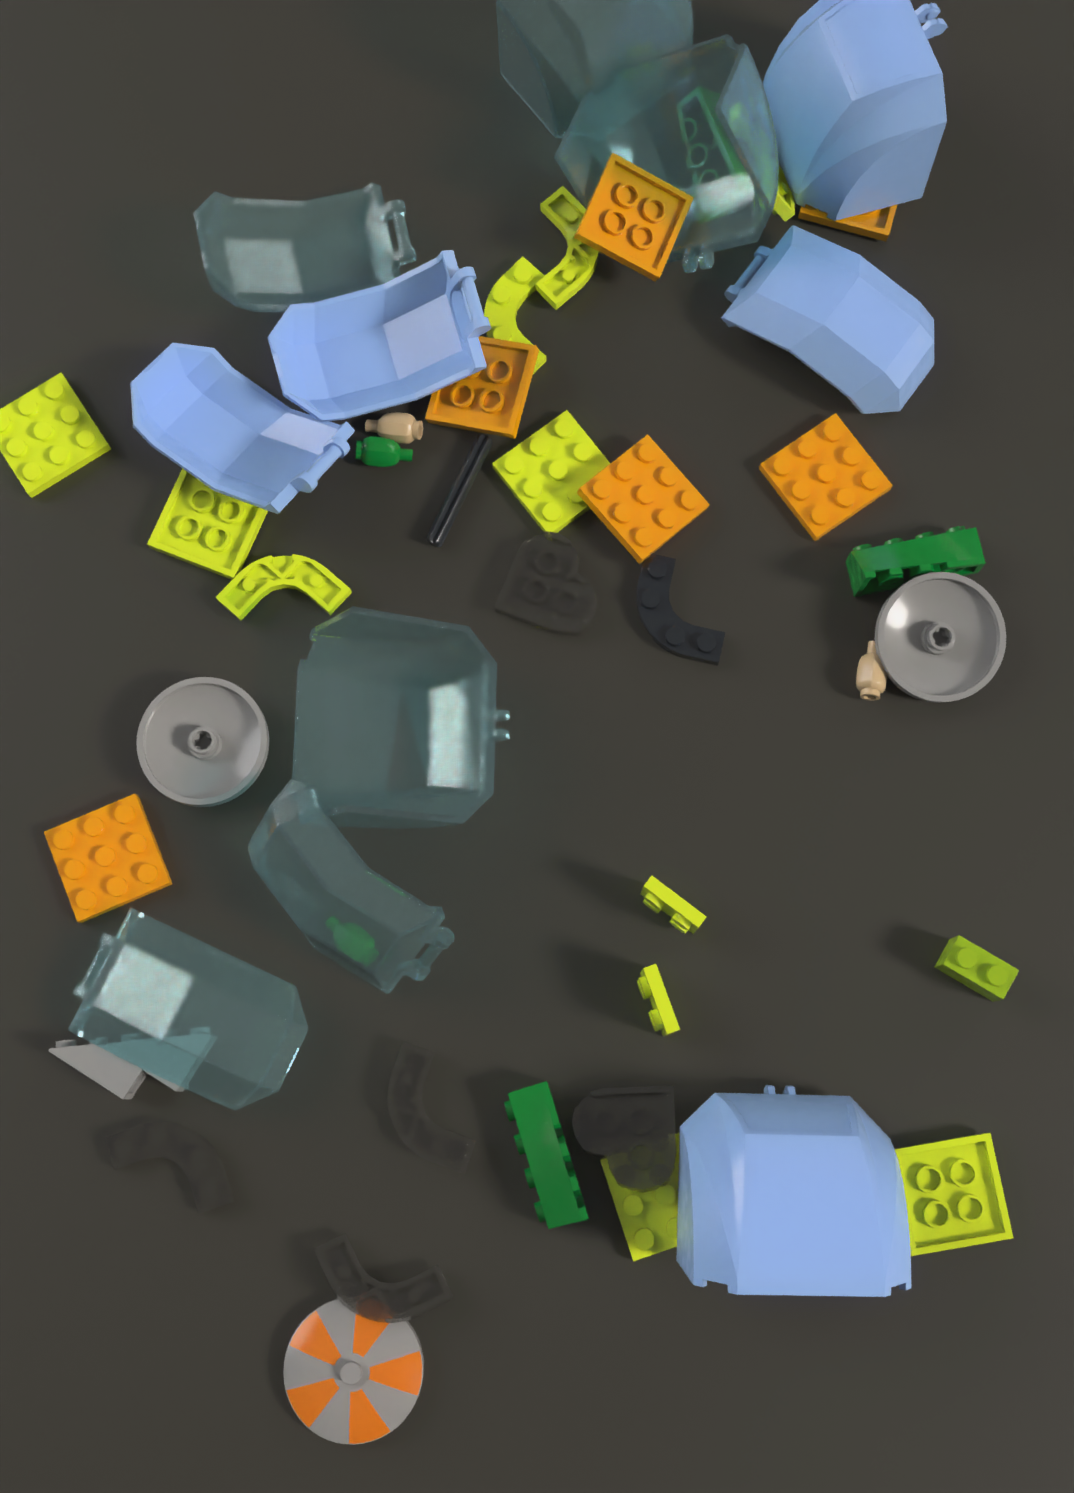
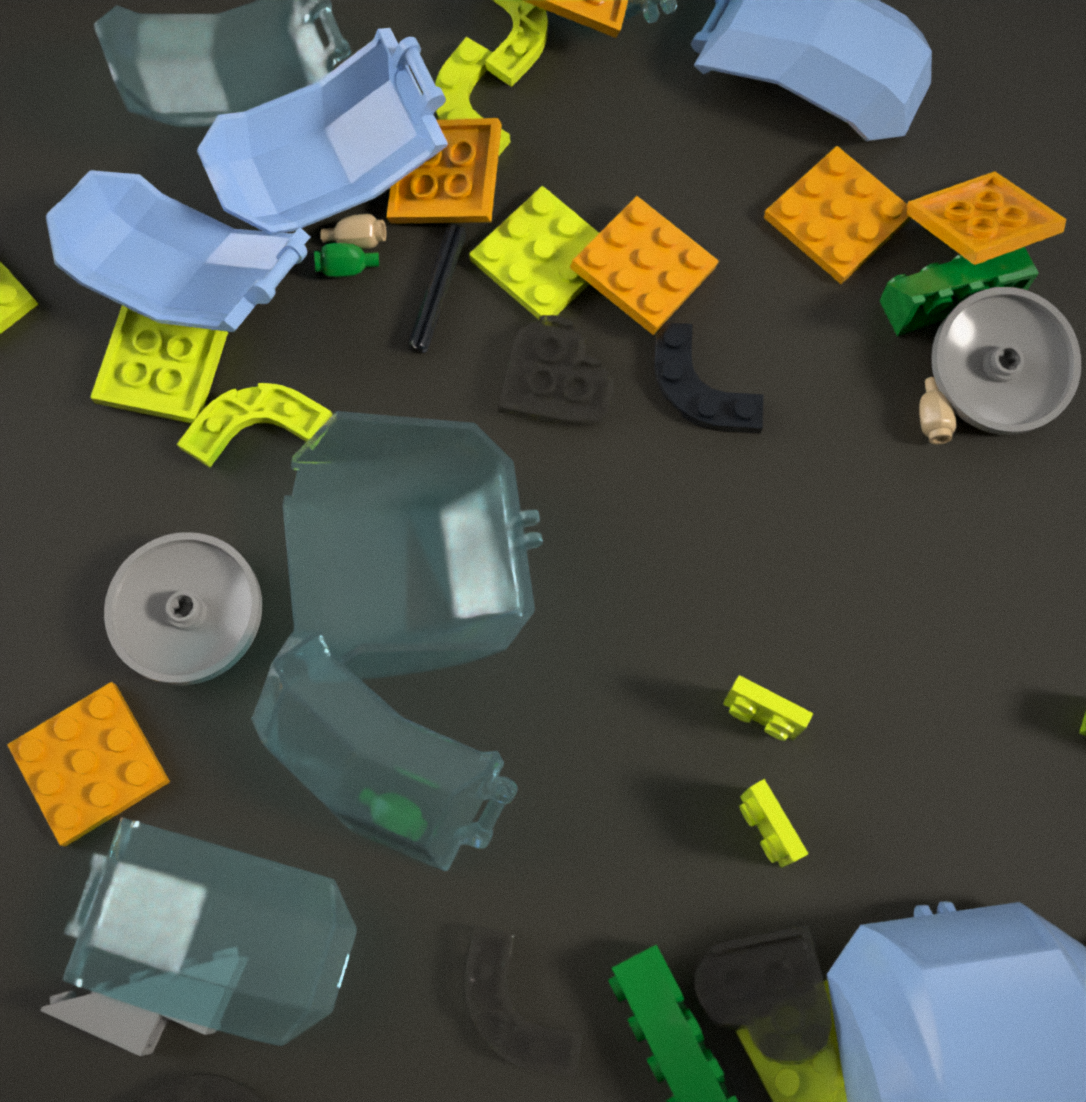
camera: 10 degrees left, 5 degrees down
none -> light orange plate [907,171,1067,265]

